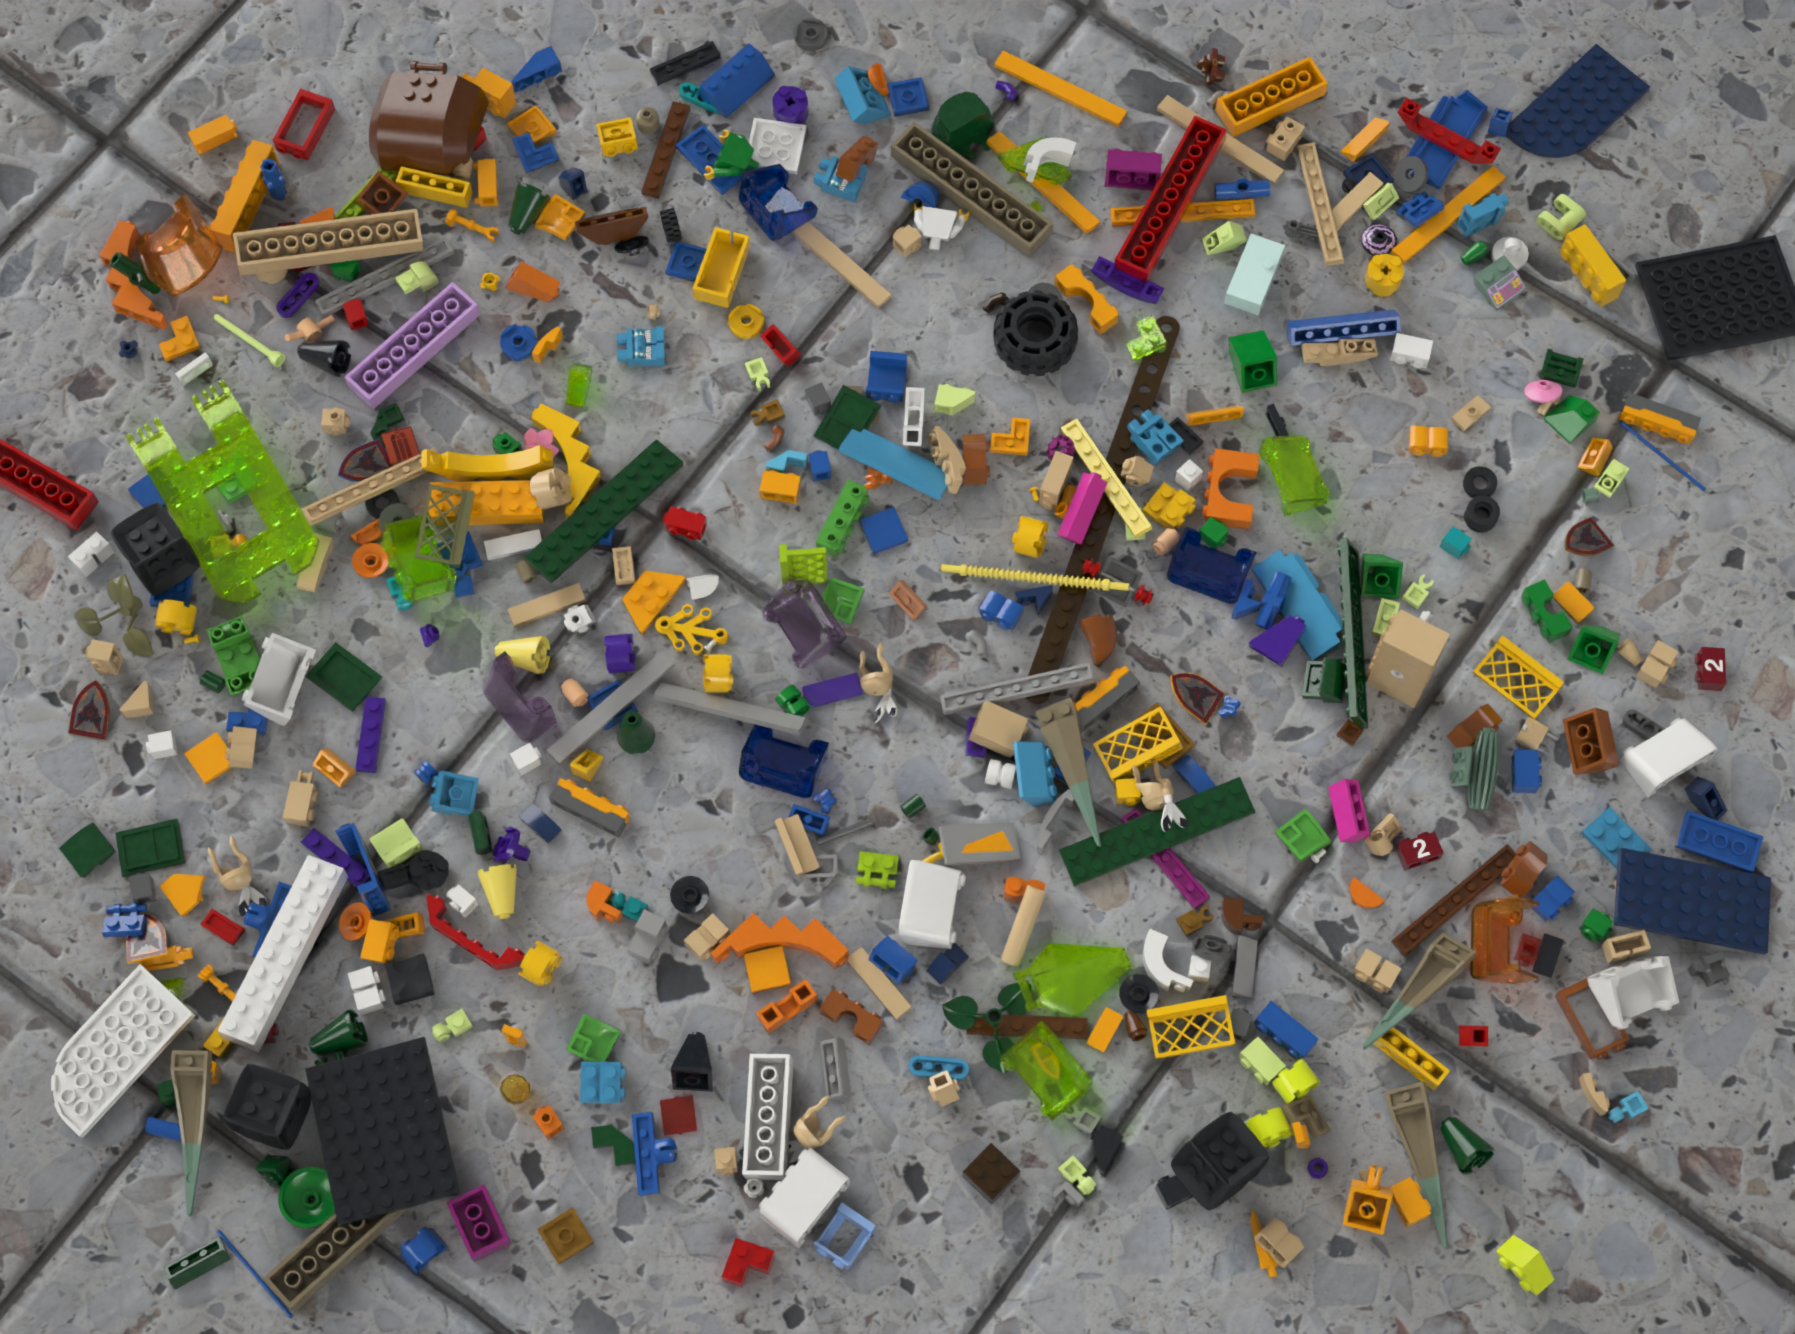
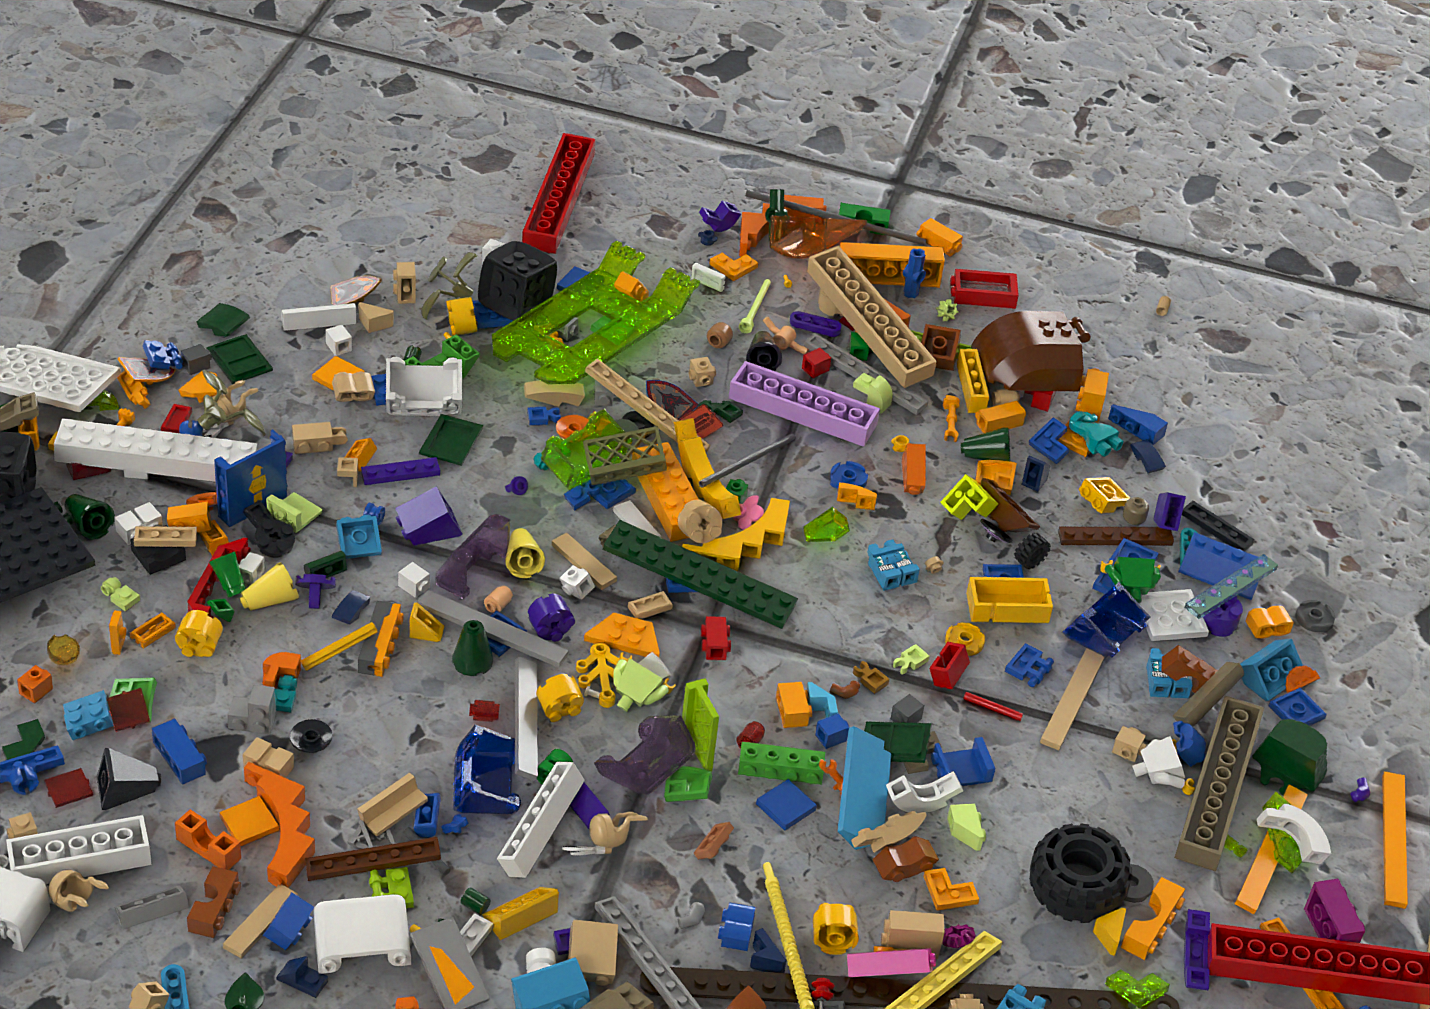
camera: 65 degrees right, 25 degrees down
none -> clear red piece [107,688,151,732]
none -> light orange tile [130,612,176,649]
none -> tan plate [134,526,197,547]
none -> blue brick [152,718,207,785]
none -> olive plant [197,369,266,437]
none -> green slope [207,599,235,622]
none -> green plant [209,552,246,598]
none -> white brick [281,303,356,331]
none -> yellow axle [301,622,377,671]
none -> reddish brown plate [305,837,441,881]
none -> tan panel [337,457,358,487]
none -> slope [395,486,463,546]
none -> white plate [460,913,493,956]
none -> clear red brick [469,700,500,722]
none -> yellow slope [482,887,559,940]
none -> white brick [497,762,585,878]
none -> blue plate [527,407,561,426]
none -> light orange brick [614,271,649,306]
none -> yellowish green torso [614,652,676,712]
none -> dark grey piece [698,433,796,488]
none -> dark purple brick [699,200,741,232]
none -> medium nougat head [707,322,733,349]
none -> clear red brick [736,721,765,749]
none -> dark grey piece [745,190,926,246]
none -> green arch [837,202,891,235]
none -> yellowish green gear [936,299,959,321]
none -> neon yellow brick [940,474,998,520]
none -> red bar [963,692,1023,721]
none -> blue plate [1005,643,1054,687]
none -> teal hips [1069,411,1124,457]
none -> yellow slope [1093,908,1126,956]
none -> dark blue slope [1130,439,1166,474]
none -> dark purple torso [1153,492,1186,531]
none -> dark tan brick [1173,662,1244,727]
none -> tile [1184,554,1278,619]
none -> light orange brick [1246,606,1294,639]

